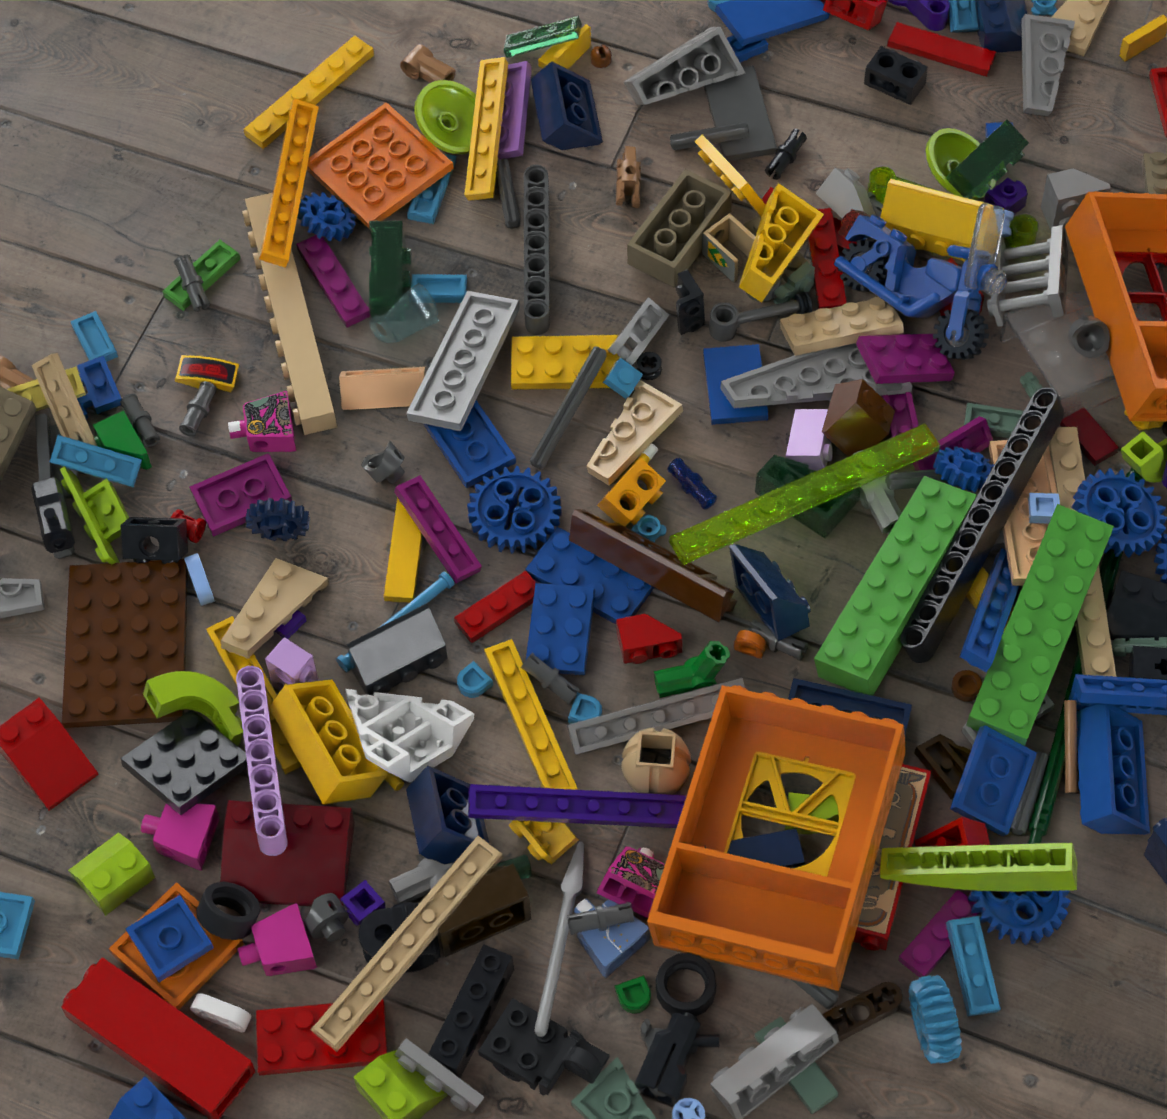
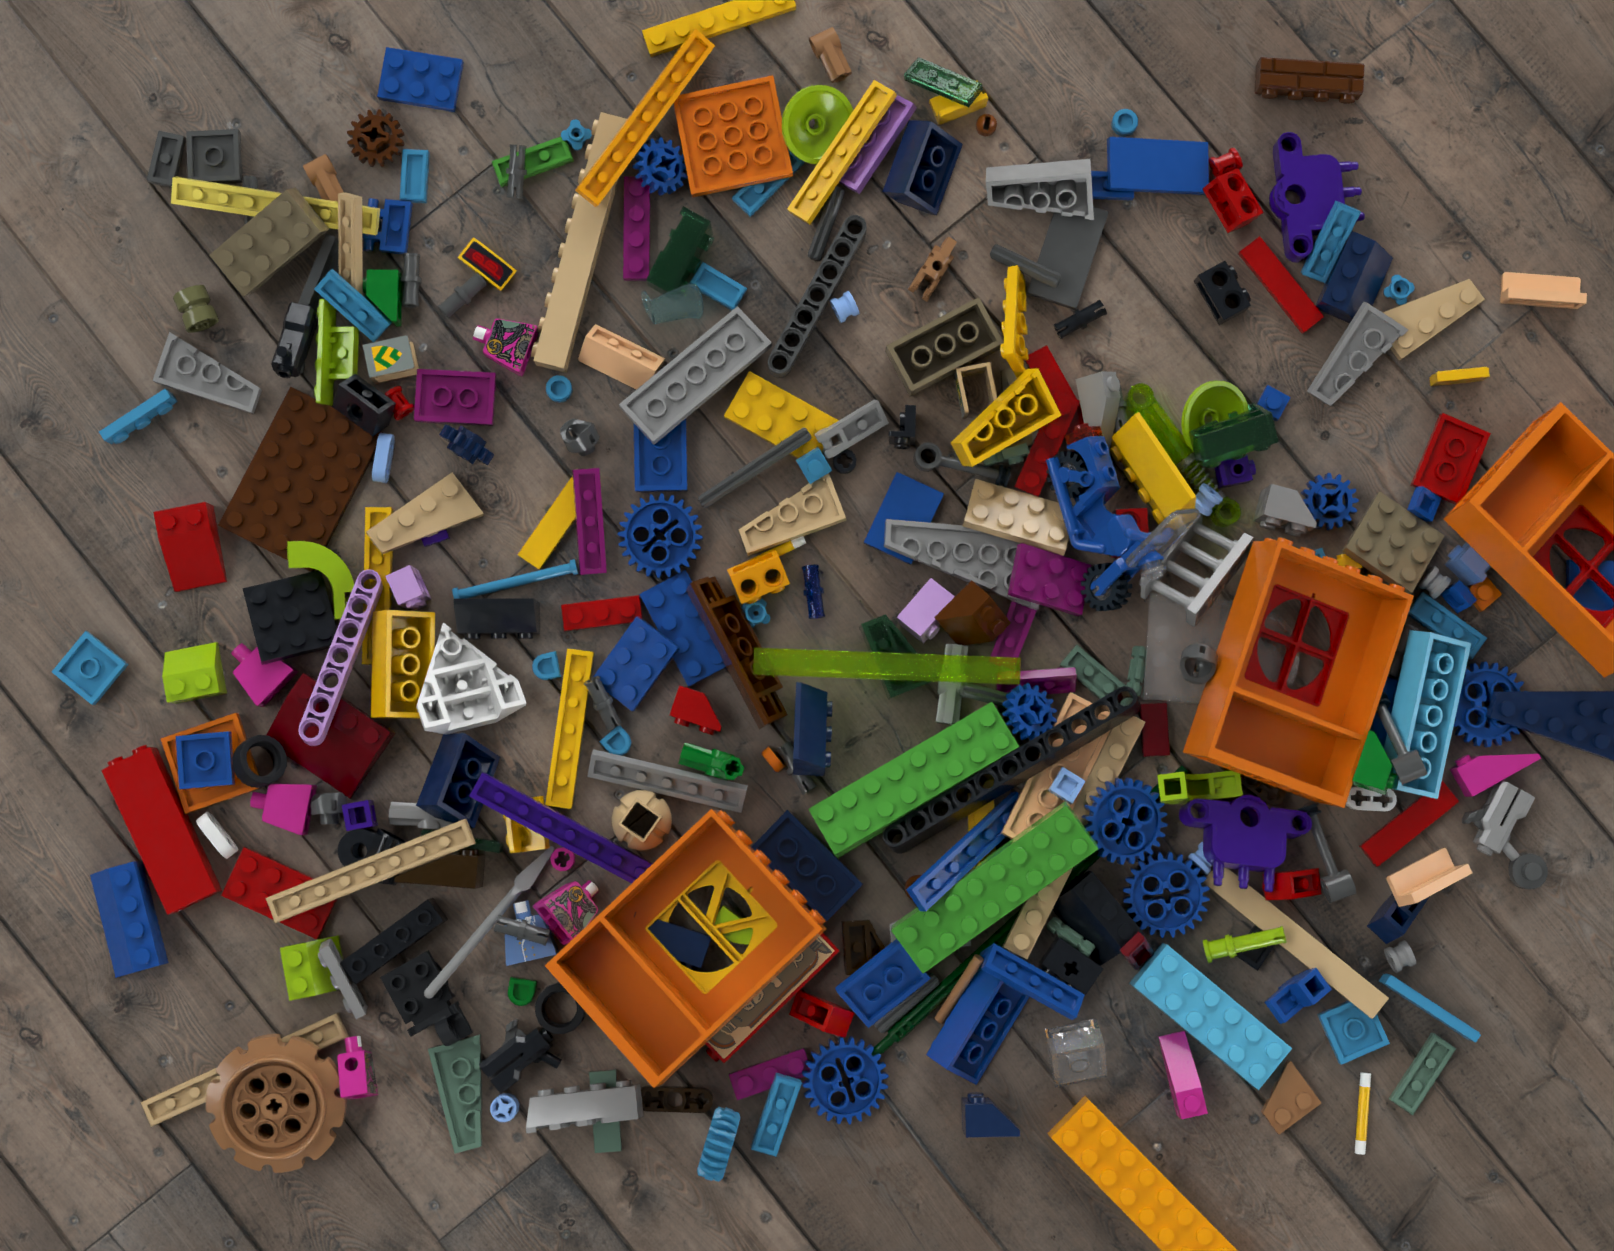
camera: 25 degrees right, 25 degrees up
lime slope [880,843,1077,892] -> none
none -> reddish brown gear [347,109,405,167]
none -> piece [363,335,419,384]
none -> blue plate [377,47,464,112]
none -> dark azure tile [546,375,573,403]
none -> dark pink bush [551,847,575,871]
none -> dark azure plate [561,119,592,150]
none -> light blue wheel [829,291,860,323]
none -> blue gear [1301,473,1359,531]

